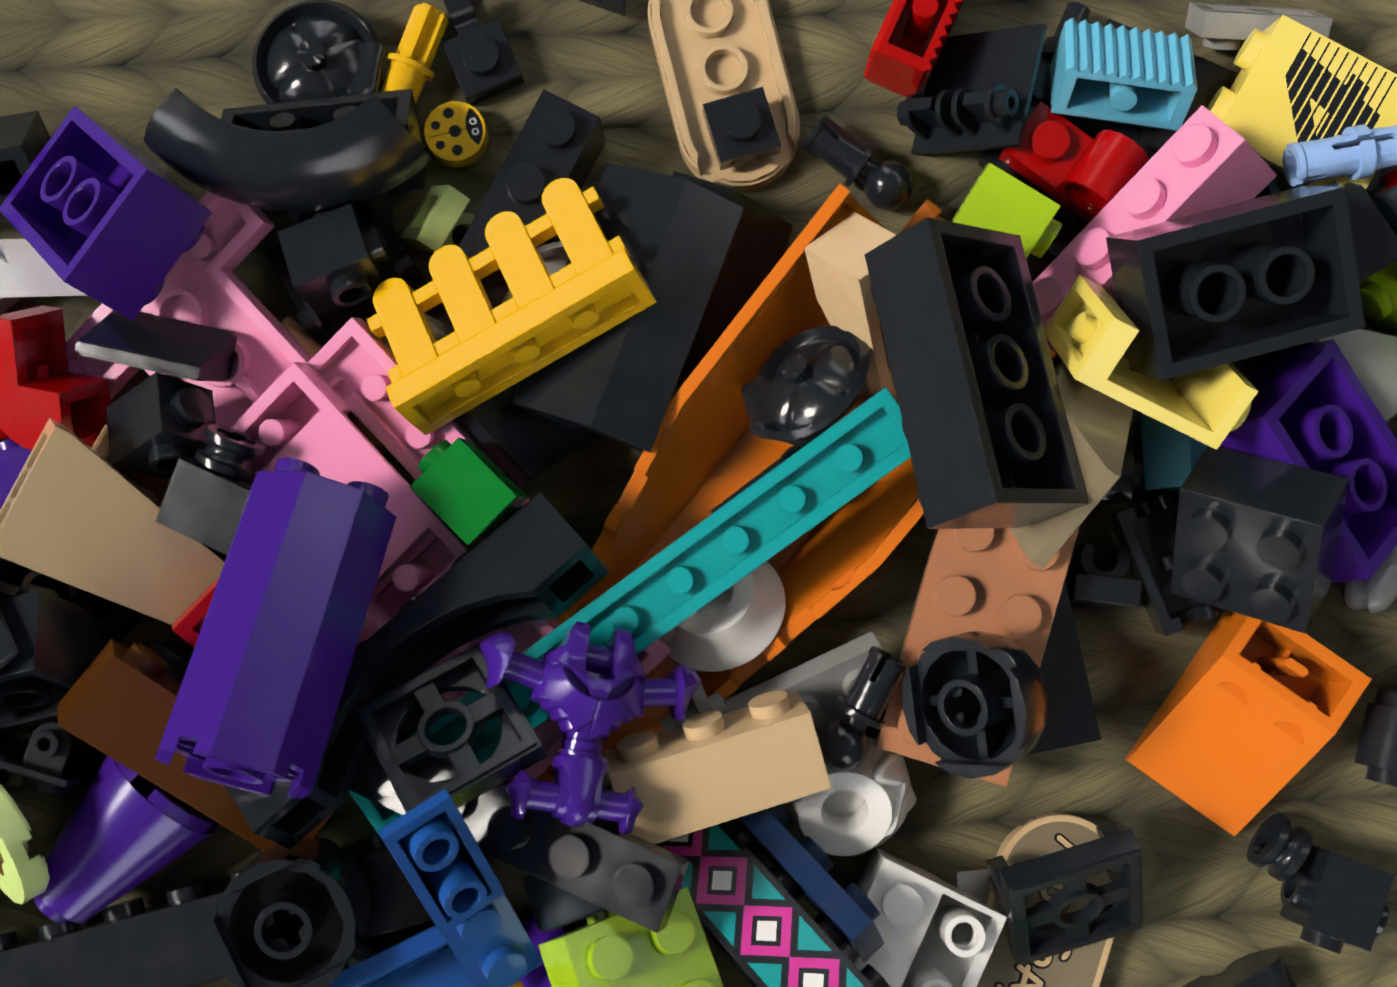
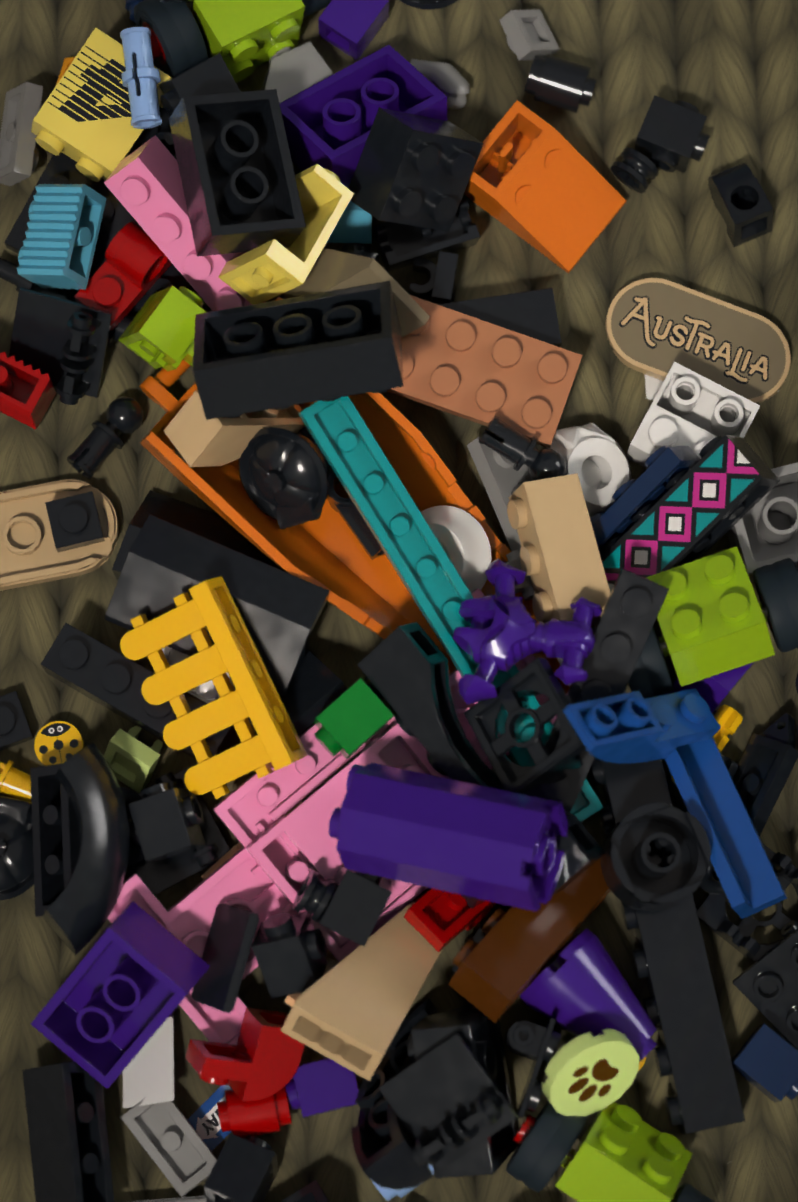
camera: 90 degrees left, 5 degrees down
black cylinder [902,631,1049,779] -> none
black piece [986,822,1143,965] -> none

